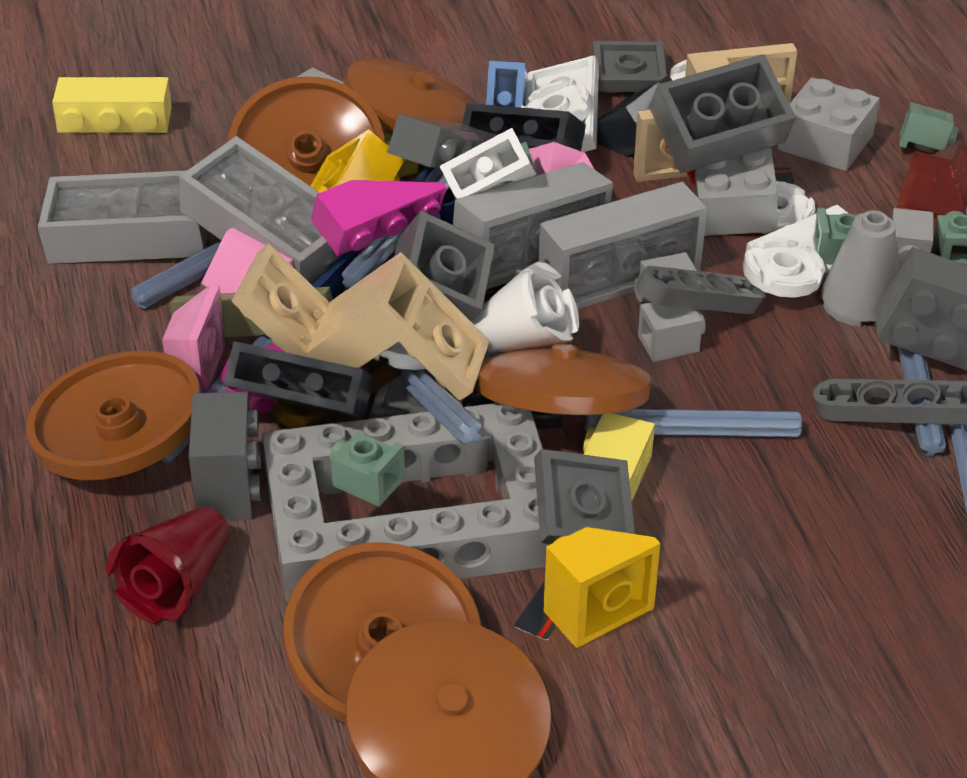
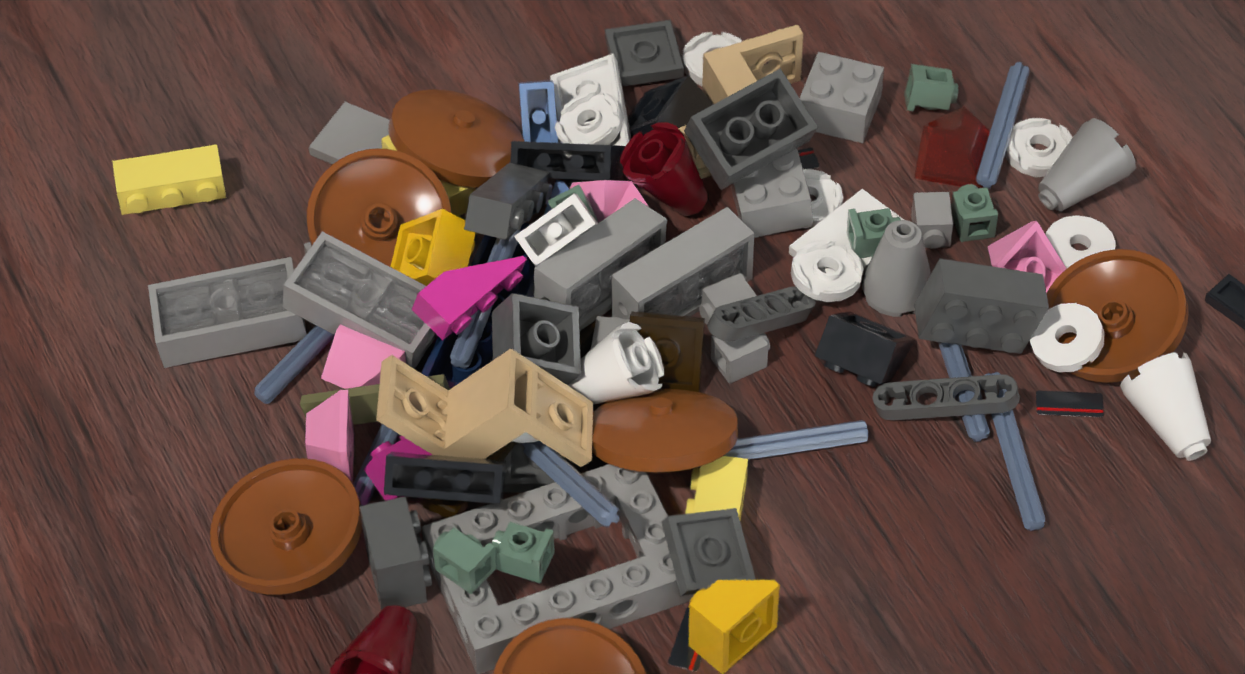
camera: 10 degrees left, 10 degrees up
none -> sand green brick [433,527,497,594]
none -> dark red cone [620,122,708,216]
none -> dark brown tile [630,311,705,392]
none -> black slope [815,311,915,387]

